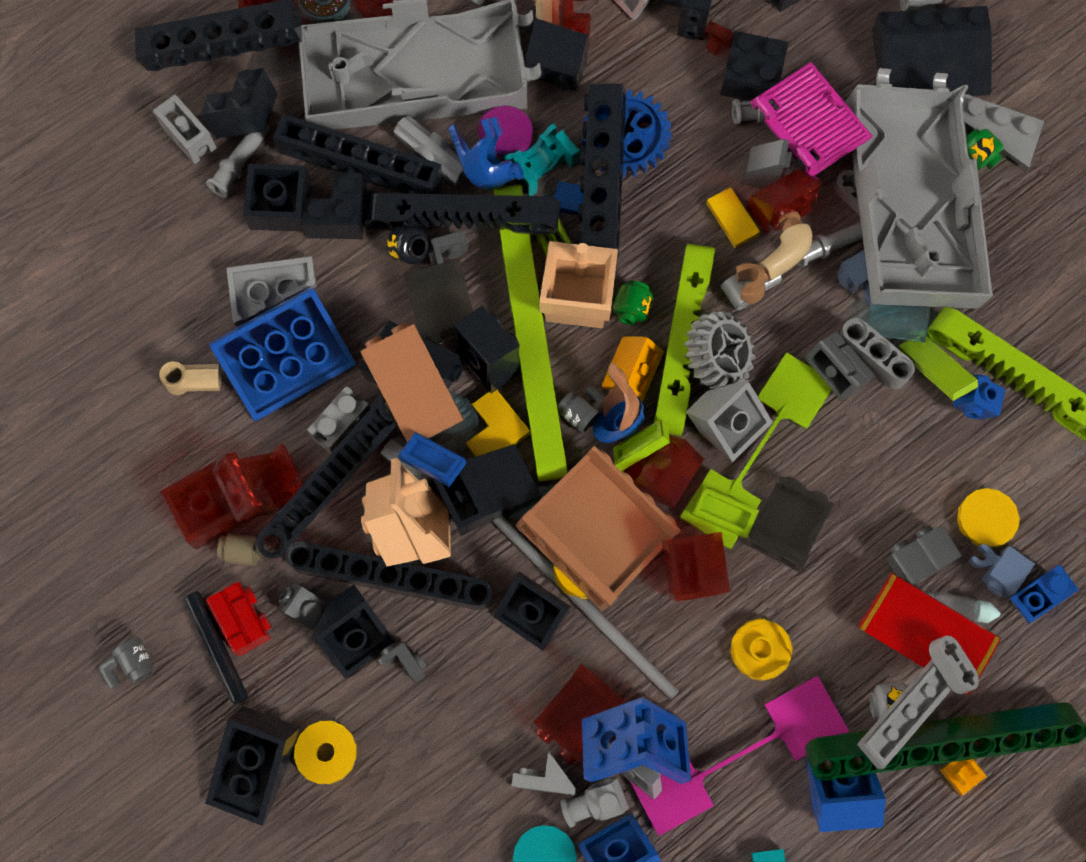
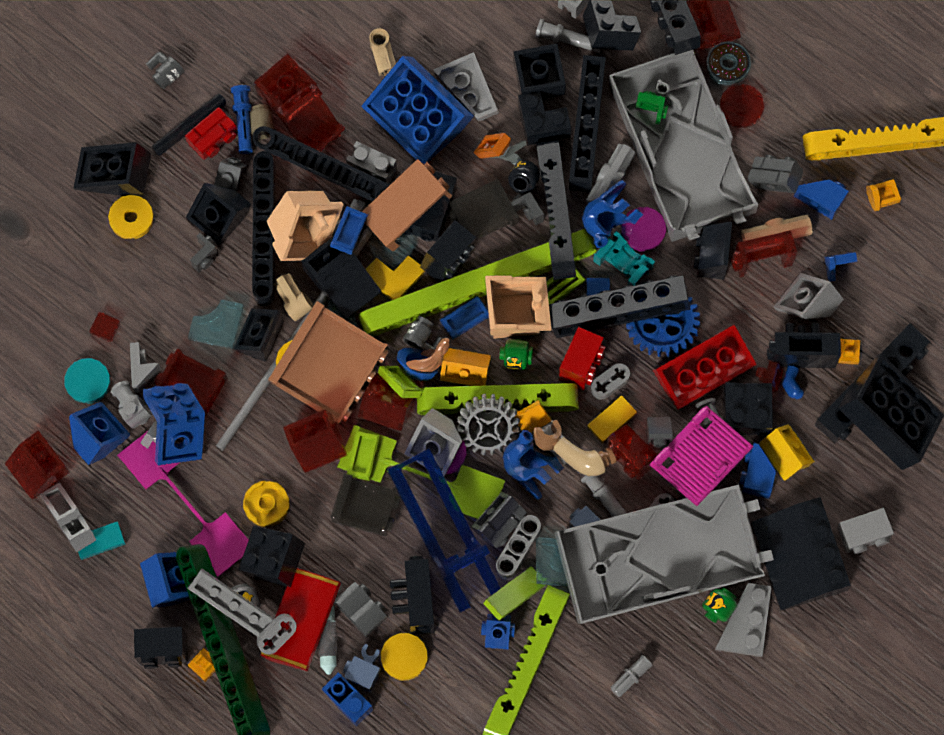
camera: 80 degrees right, 0 degrees up
none -> clear red tile [89,312,120,343]
none -> black brick [134,627,188,669]
none -> clear light blue tile [188,300,244,349]
none -> blue pin [231,85,253,154]
none -> black brick [238,526,305,587]
none -> tan piece [274,273,314,321]
none -> clear blue piece [387,449,501,613]
none -> black piece [390,556,435,635]
none -> blue tile [440,296,489,340]
none -> orange piece [474,133,527,165]
none -> blue piece [502,430,564,500]
none -> light orange tile [514,400,551,434]
none -> red brick [559,327,606,391]
none -> light grey beam [591,364,630,400]
none -> light grey axle [611,655,653,697]
none -> green bracket [636,91,668,125]
none -> red slope [653,325,757,410]
none -> blue slope [739,443,776,499]
none -> yellow panel [759,424,815,480]
none -> blue arm [782,366,804,400]

